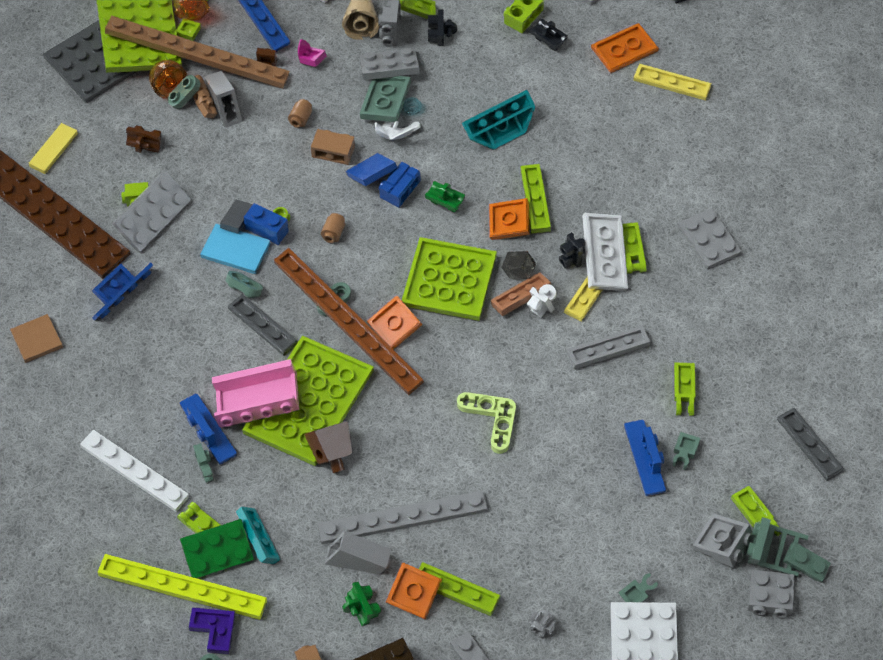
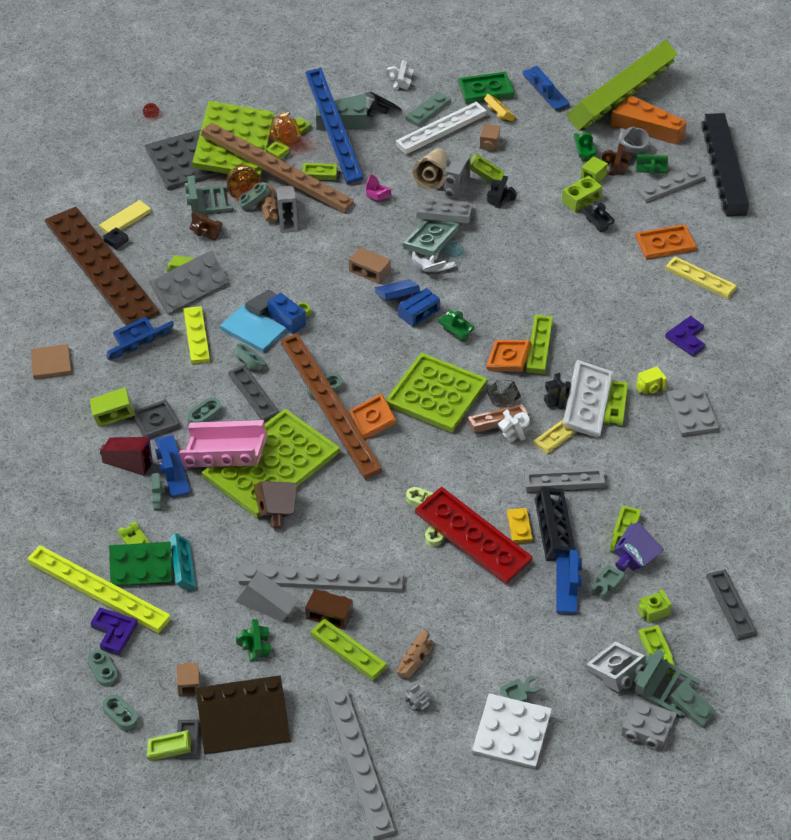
camera: 15 degrees right, 10 degrees down
white plate [80,430,189,512] -> none
reddish brown plate [256,48,277,67] -> none
medium nougat brick [288,99,312,128] -> none
medium nougat brick [321,213,345,243] -> none
orange tile [386,562,443,619] -> none
teal wedge [462,90,536,150] -> none
none -> lime brick [90,387,135,426]
none -> dark red slope [100,437,153,476]
none -> black plate [103,227,129,249]
none -> dark grey tile [132,399,181,439]
none -> clear red plate [143,103,159,118]
none -> neon yellow plate [183,306,210,364]
none -> sand green plate [185,175,234,215]
none -> sand green plate [188,398,222,424]
none -> lime plate [302,163,337,181]
none -> reddish brown brick [305,589,353,630]
none -> medium nougat hinge [396,630,434,678]
none -> red plate [415,486,533,584]
none -> yellow plate [507,508,533,544]
none -> black fence [534,487,575,561]
none -> dark purple torso [614,522,664,572]
none -> neon yellow brick [636,366,667,395]
none -> lime brick [637,589,672,623]
none -> dark purple plate [665,316,705,357]

